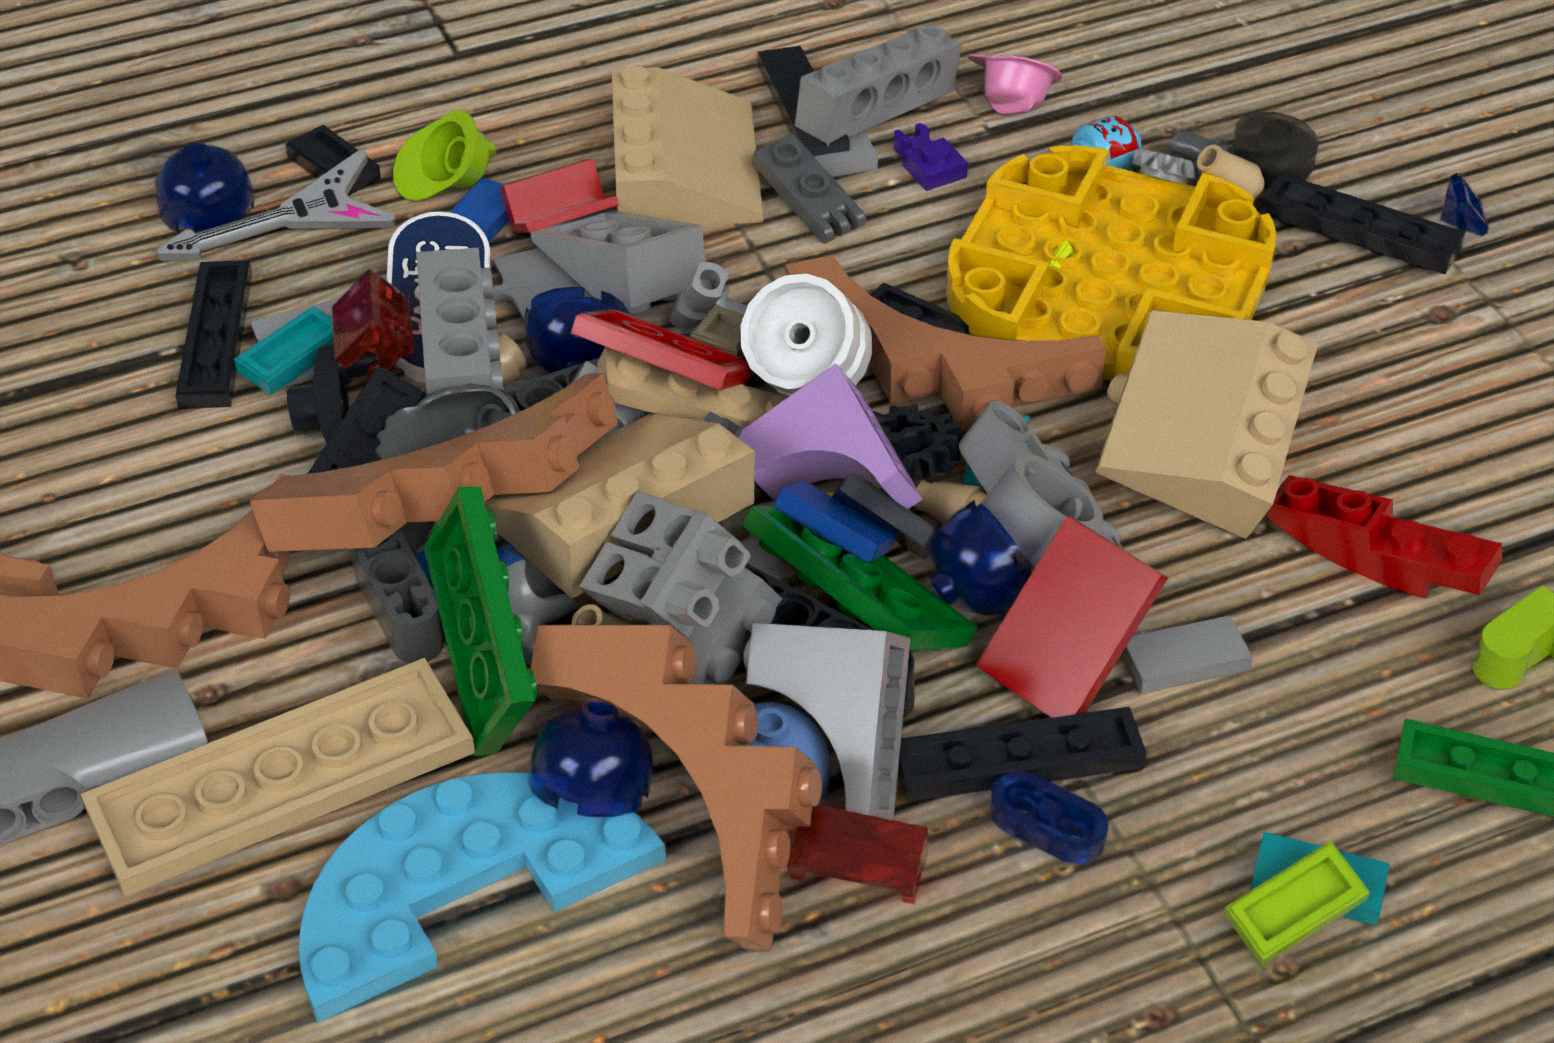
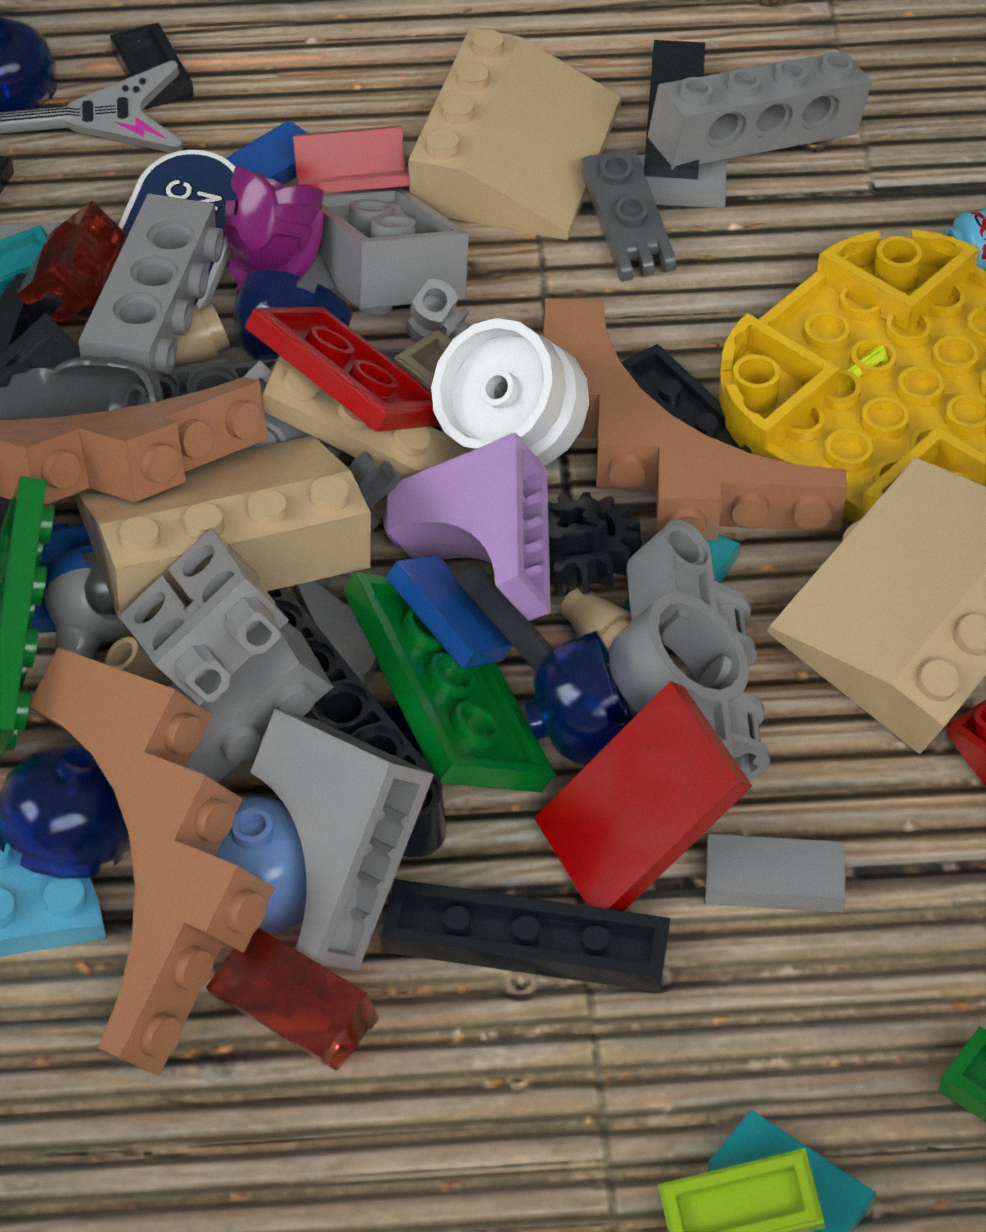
camera: 20 degrees right, 5 degrees up
lime piece [393,110,497,202] -> none
dark purple plate [894,123,968,191] -> none
bright pink piece [968,54,1062,115] -> none
clear blue plate [989,771,1109,864] -> none
none -> magenta helmet [224,166,324,298]

